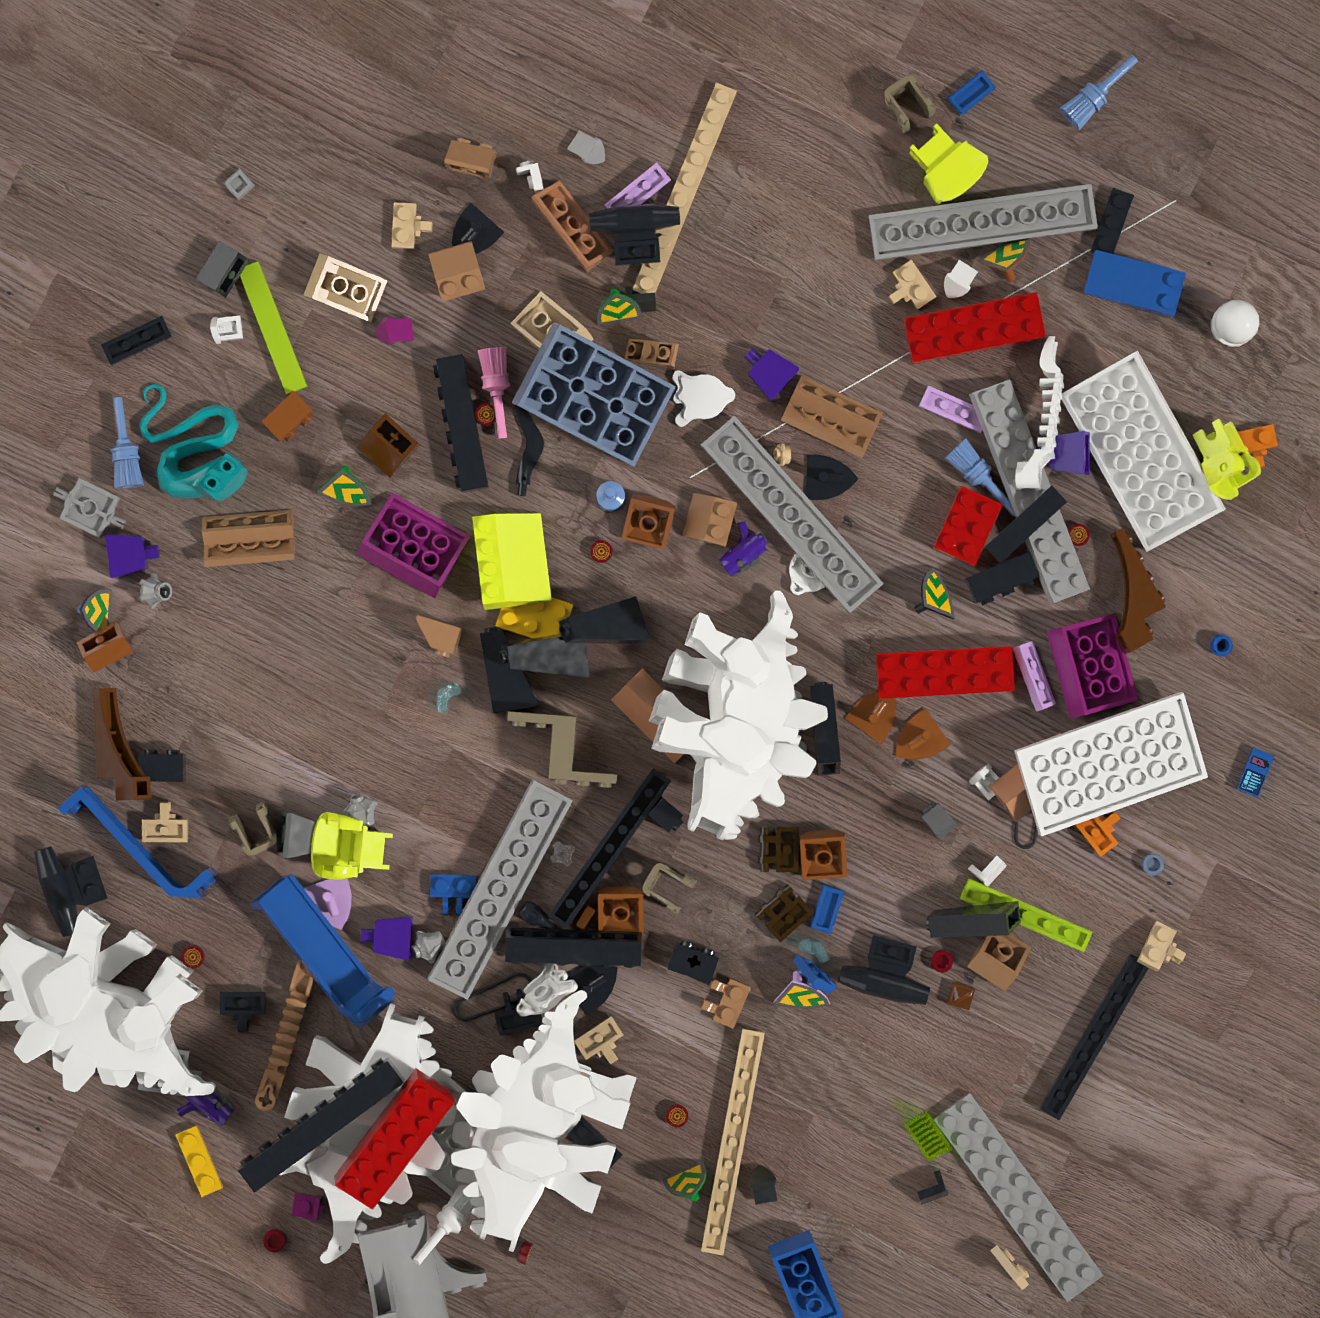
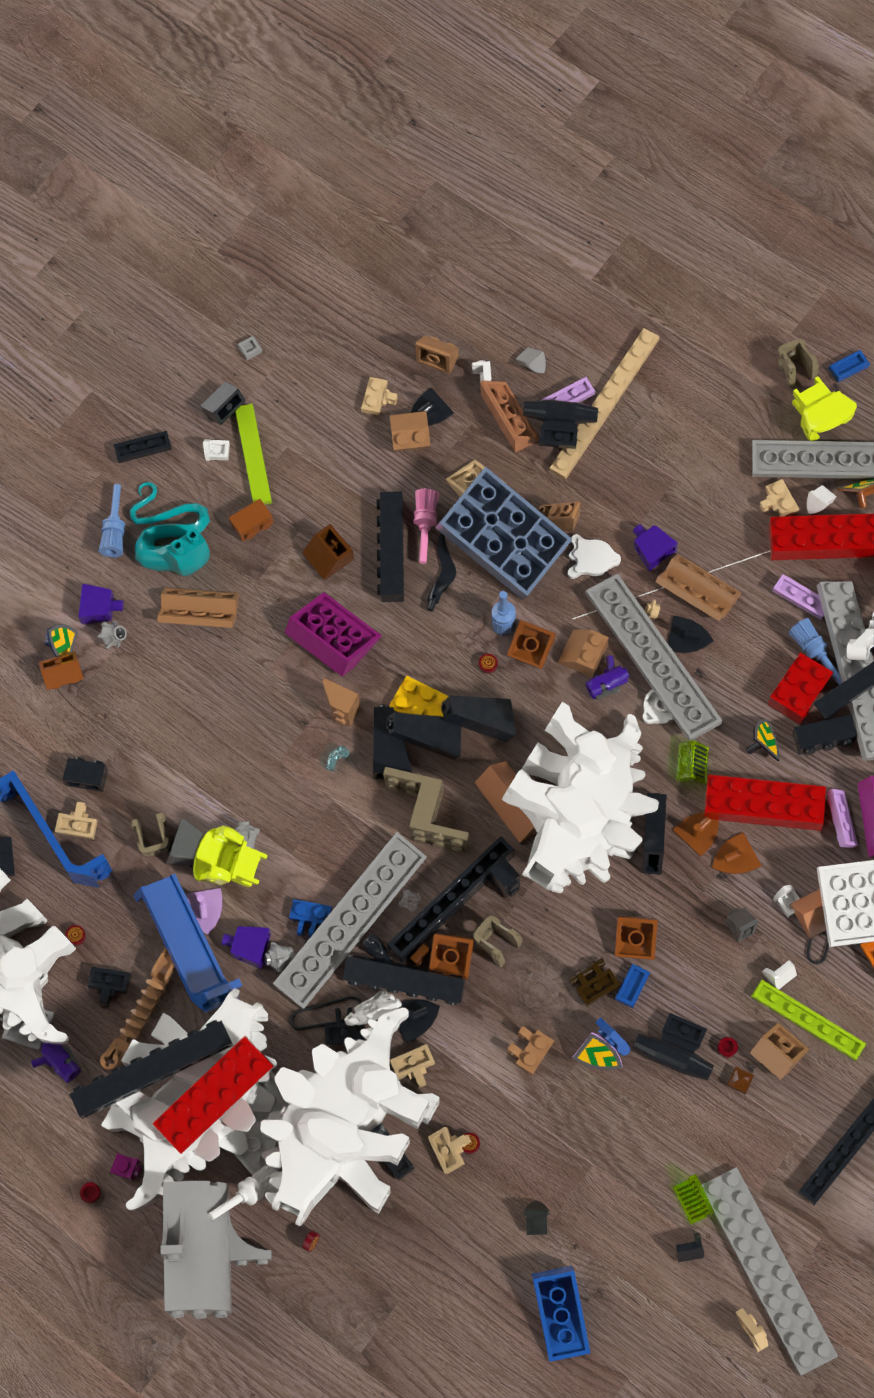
camera: 15 degrees right, 20 degrees down
light grey plate [53,478,126,538] -> none
reddish brown arch [93,688,151,801] -> none
yellow plate [176,1125,223,1197] -> none
tan slope [304,254,387,322] -> none
shield [316,466,372,506] -> none
magenta tile [375,317,414,344] -> none
neon yellow slope [472,513,552,610] -> none
dark red tile [475,403,496,426] -> none
shield [596,288,642,325] -> none
pearl dark grey tile [625,286,656,312] -> none
shield [662,1161,707,1202] -> none
black brick [668,940,719,984] -> none
tan plate [701,1028,765,1255] -> none
dark brown plate [758,827,799,872] -> none
clear light blue arm [799,938,830,964] -> none
black slope [926,901,1021,938] -> none
none -> tan hinge [428,1127,471,1174]
none -> clear neon green panel [676,740,709,784]

